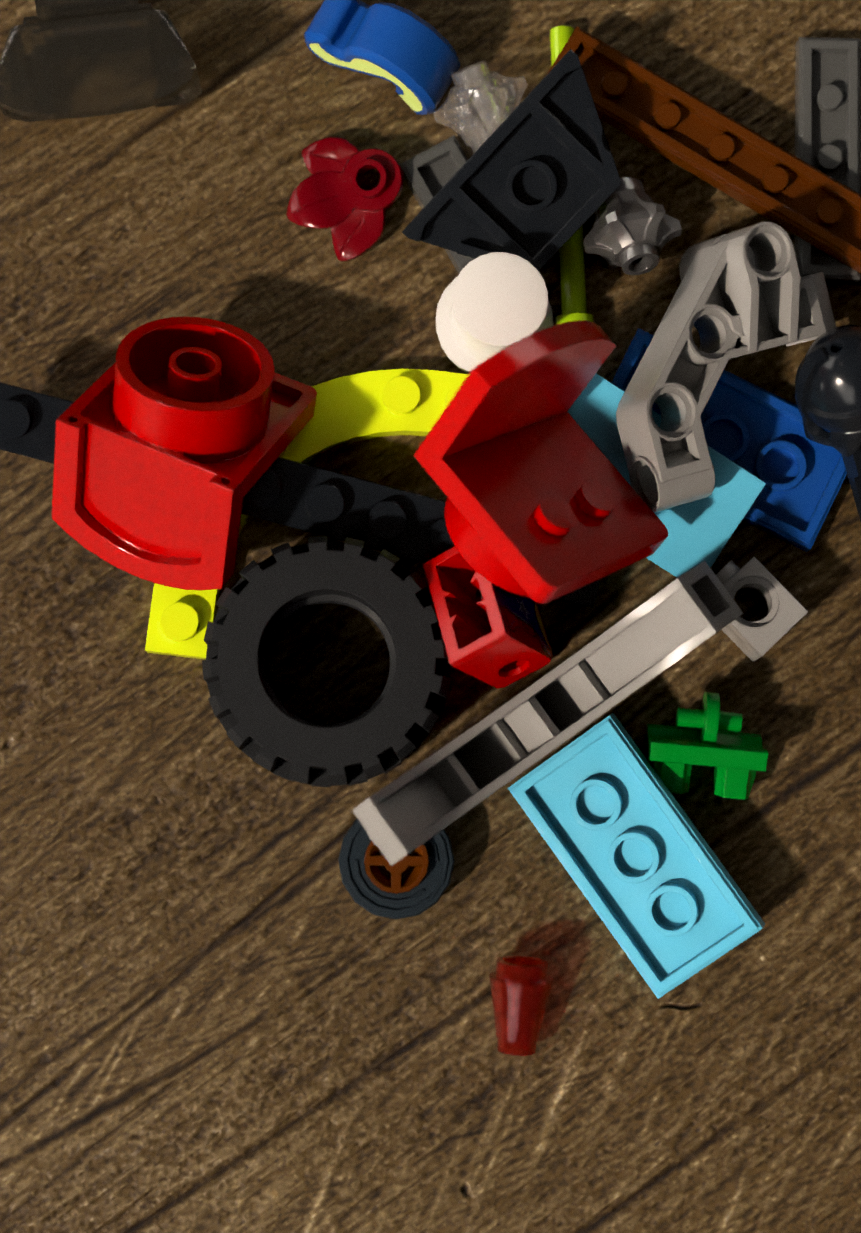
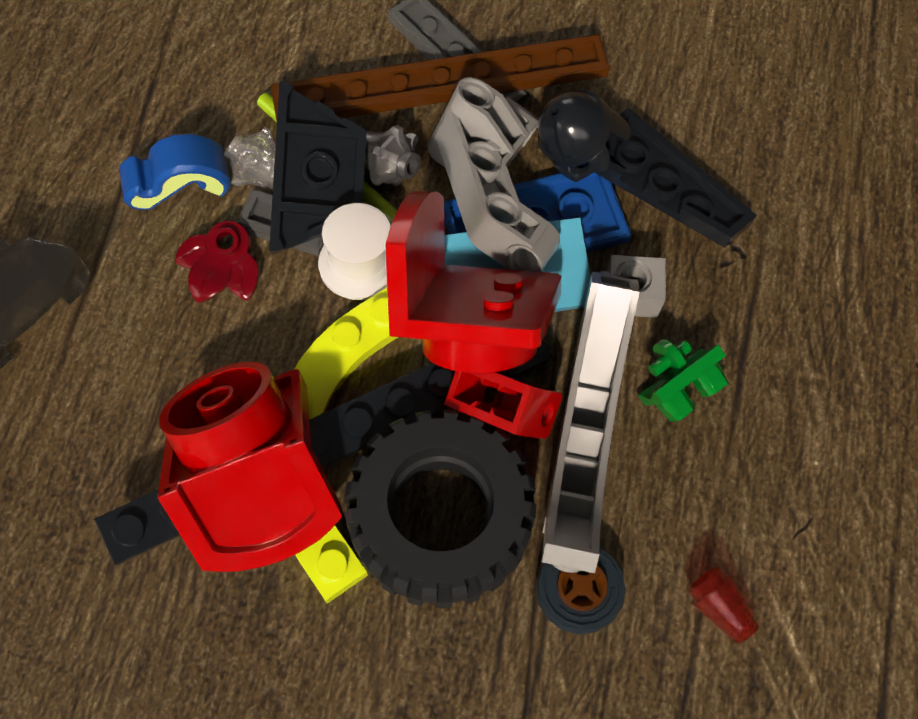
camera: 40 degrees left, 15 degrees down
medium azure tile [508,713,765,999] -> none

